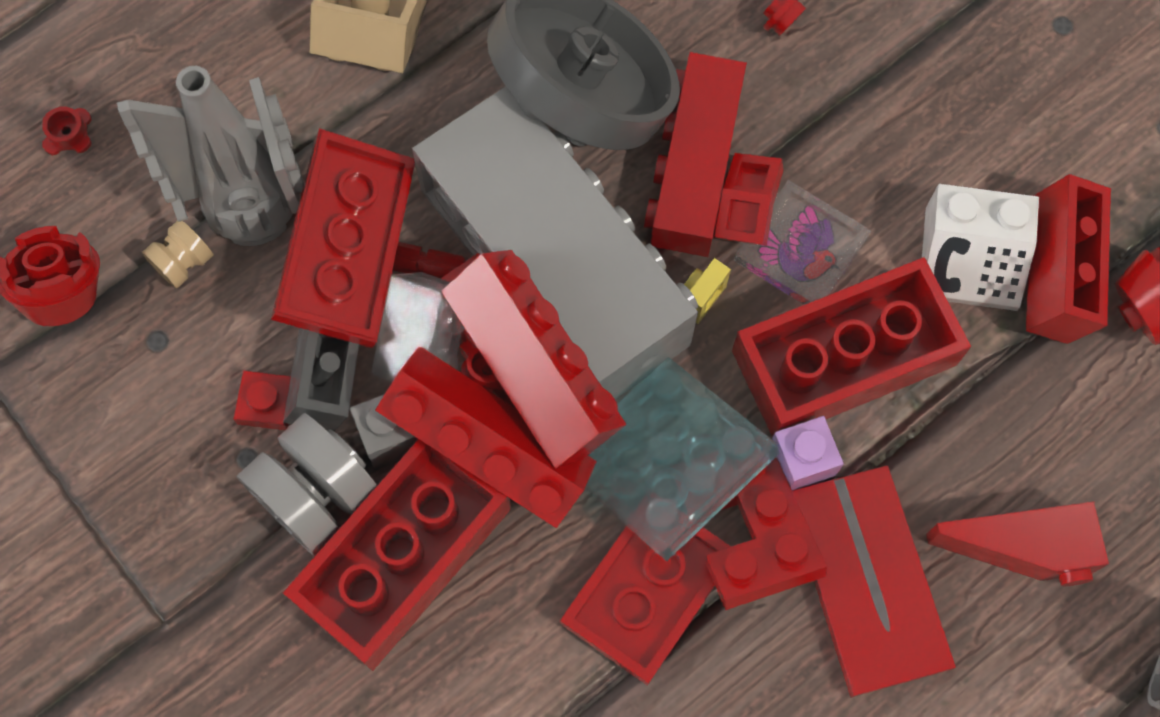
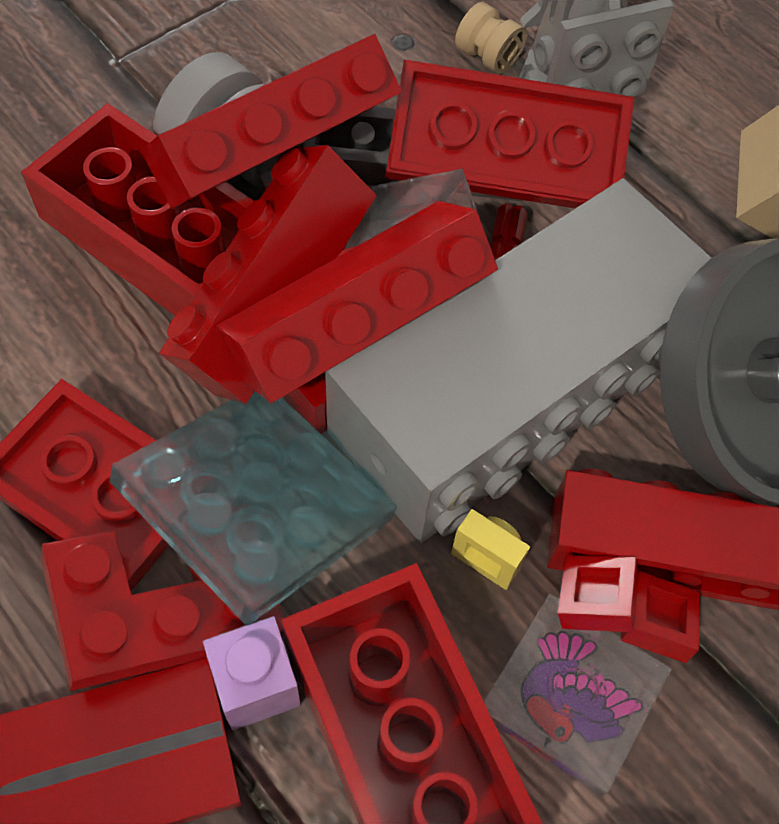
camera: 85 degrees right, 10 degrees down
none -> red brick [141,34,402,209]

